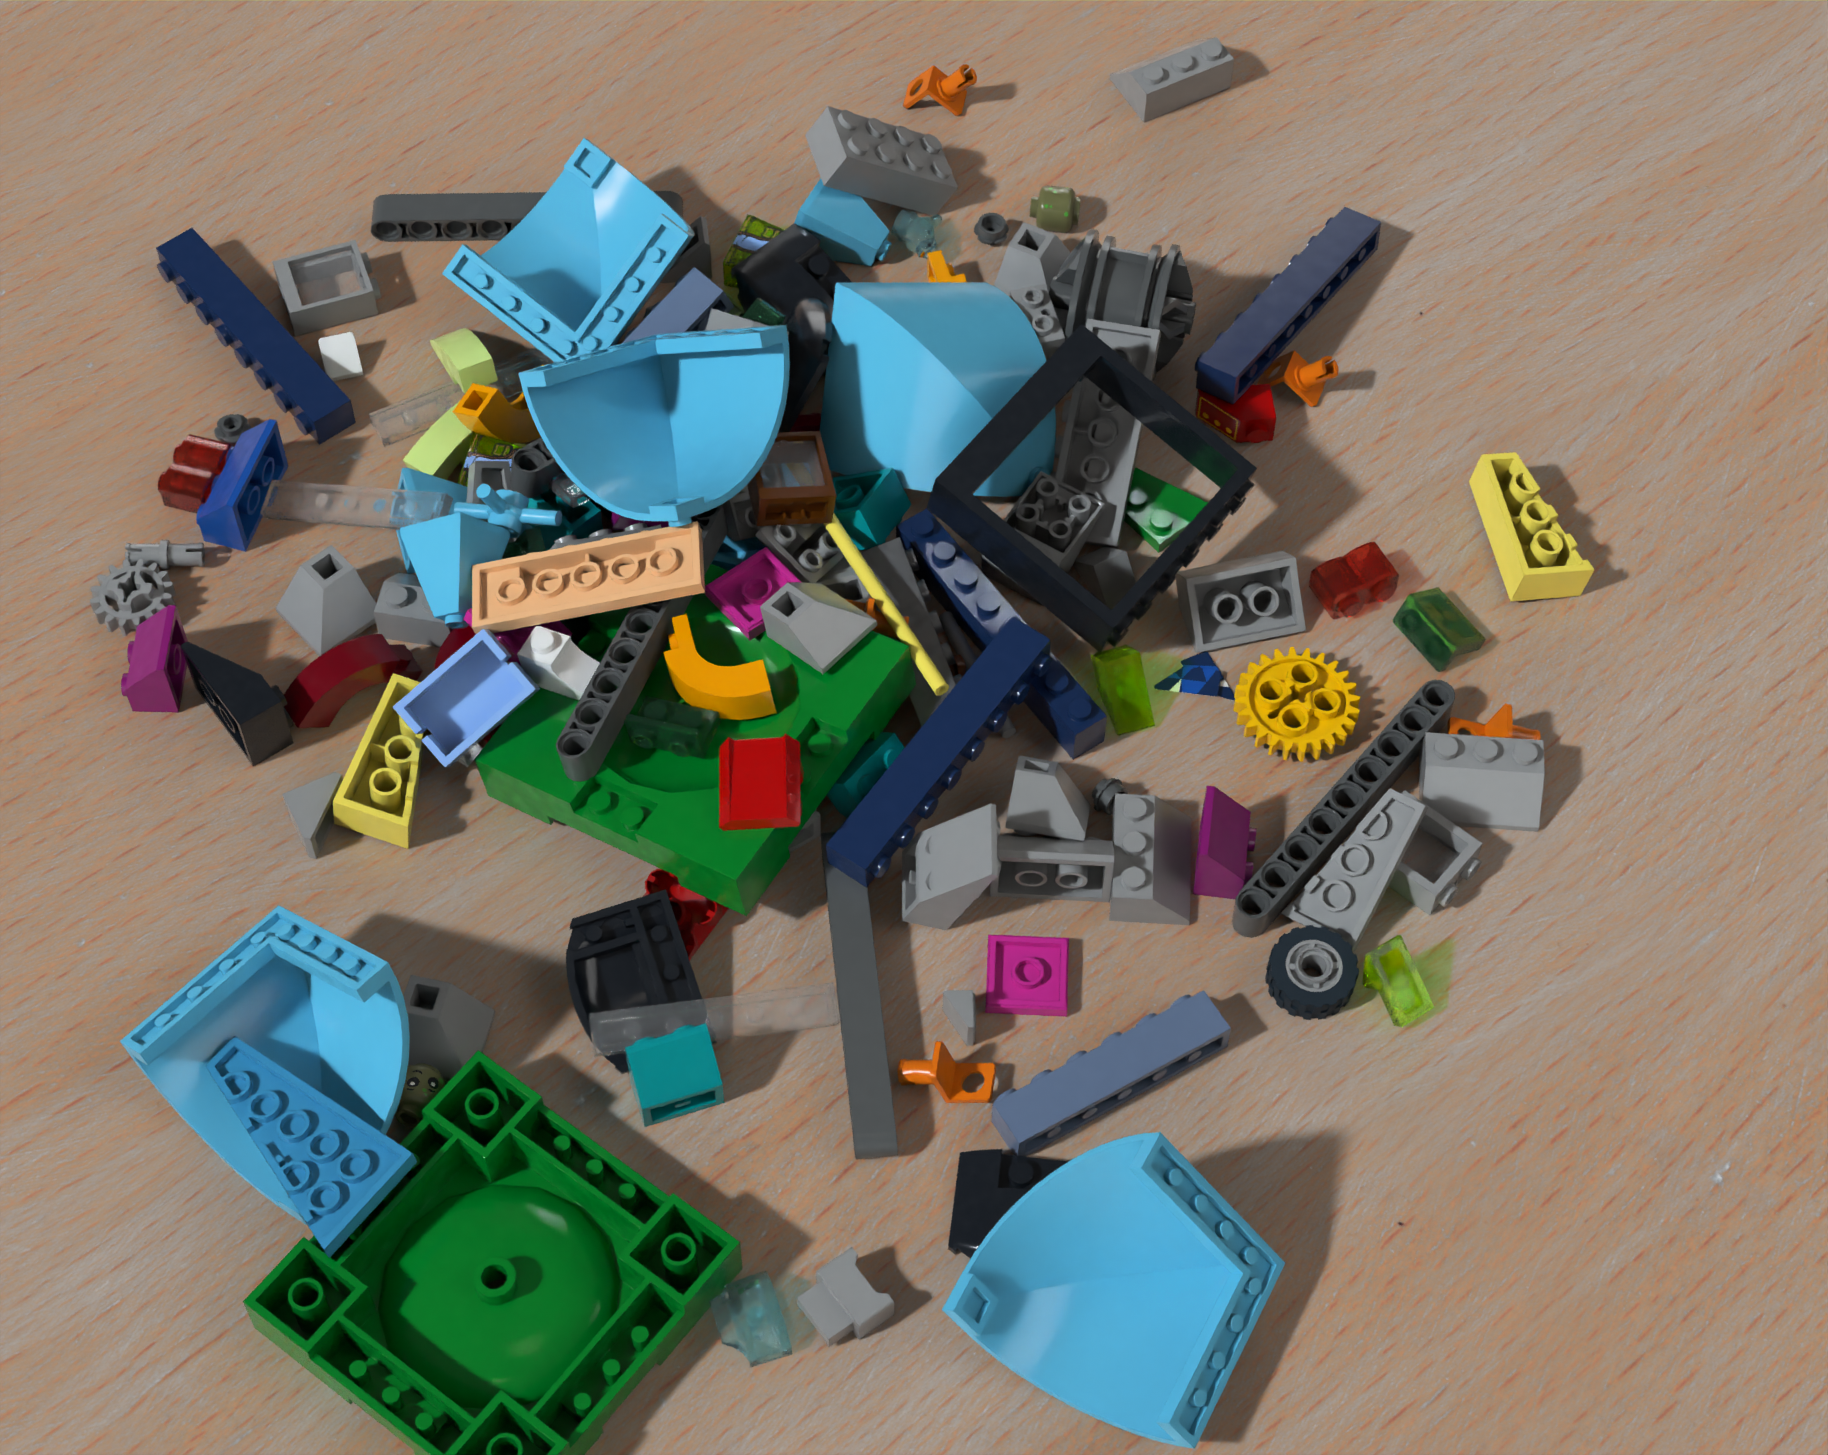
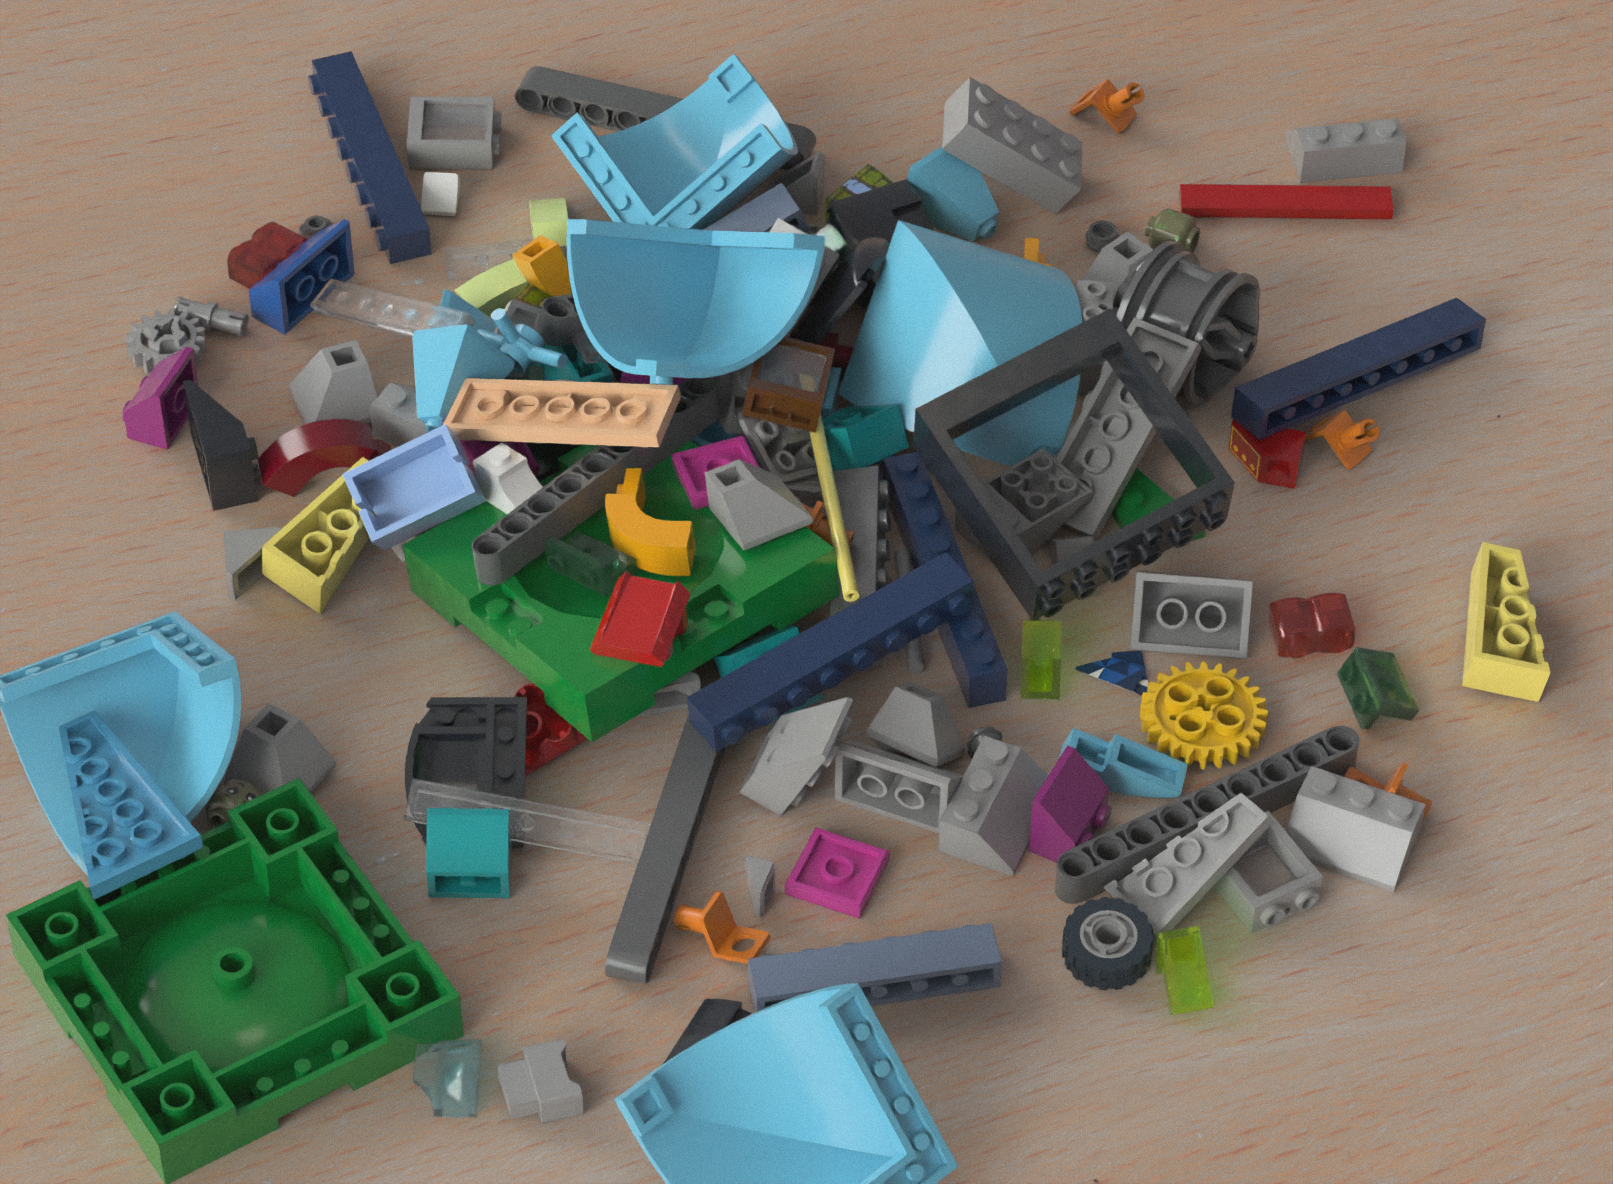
camera: 20 degrees right, 10 degrees down
clear light blue animal [891,209,942,259] -> none
none -> medium azure slope [1058,728,1188,798]
none -> red tile [1179,184,1393,219]

